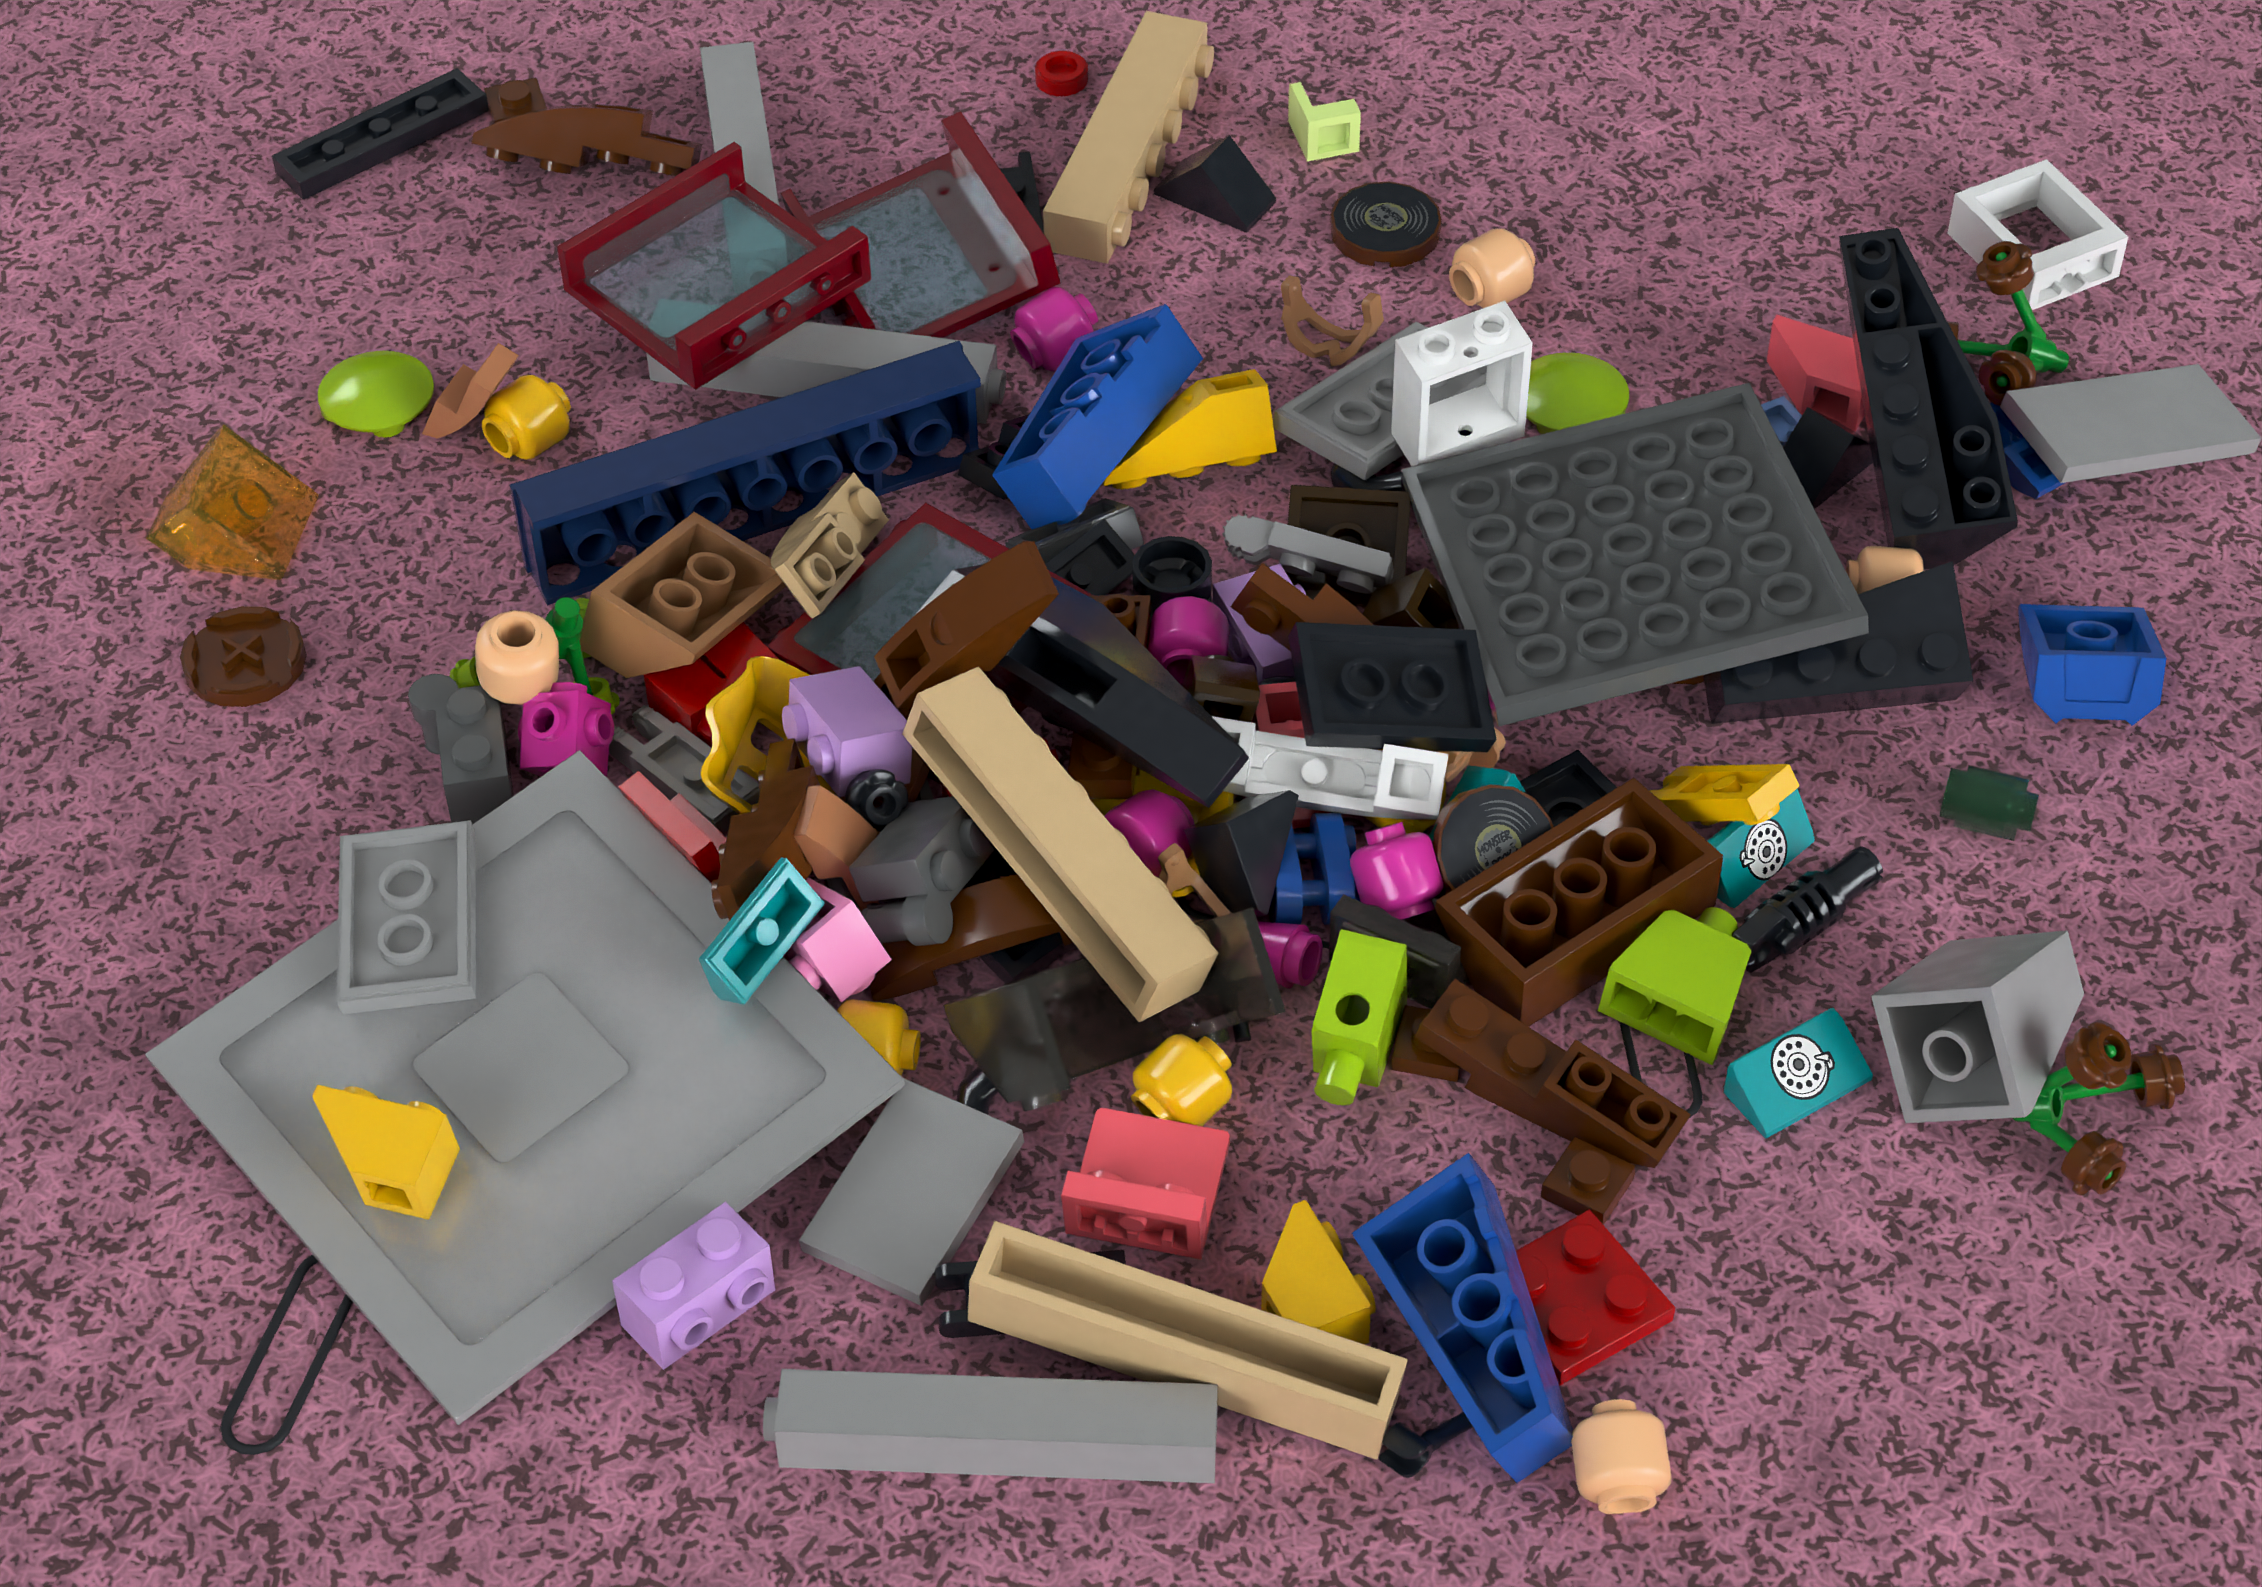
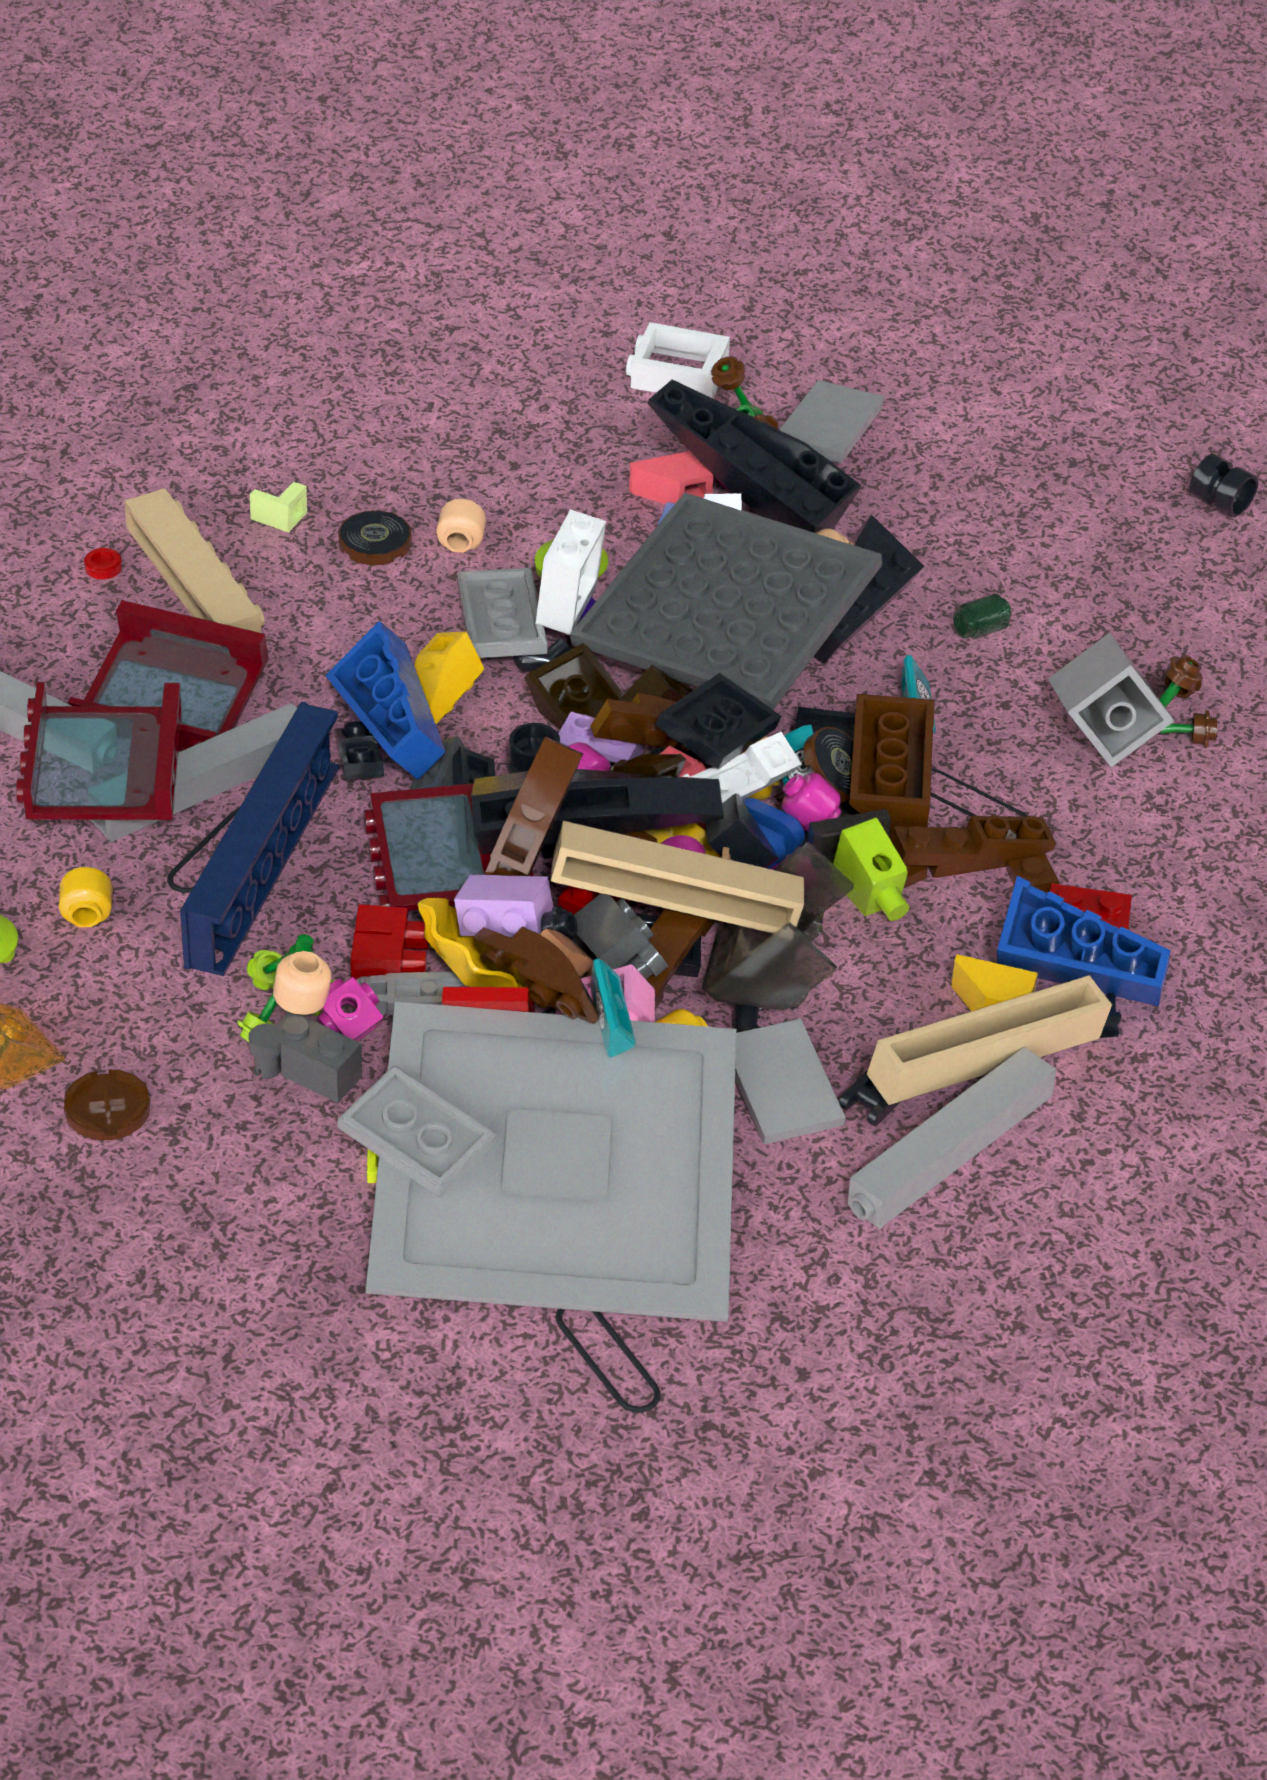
camera: 50 degrees left, 5 degrees down
yellow slope [312,1085,460,1220] -> none
nougat slope [422,343,519,438] -> none
medium nougat slope [580,512,786,678] -> none
lavender brick [612,1201,775,1370] -> none
tan slope [771,472,889,618] -> none
dark pink head [1010,287,1098,372] -> none
coral bracket [1061,1108,1230,1259] -> none
yellow head [1131,1034,1232,1126] -> none
black slope [1154,135,1276,233] -> none
light grey hinge [1222,514,1394,594] -> none
medium nougat helmet [1281,275,1384,366] -> none
light nougat head [1571,1399,1671,1514] -> none
lime torso [1598,907,1751,1065] -> none
yellow plate [1650,764,1800,825] -> none
teal slope [1723,1008,1873,1139] -> none
black hinge [1732,846,1883,973] -> none
blue slope [2018,604,2167,726] -> none

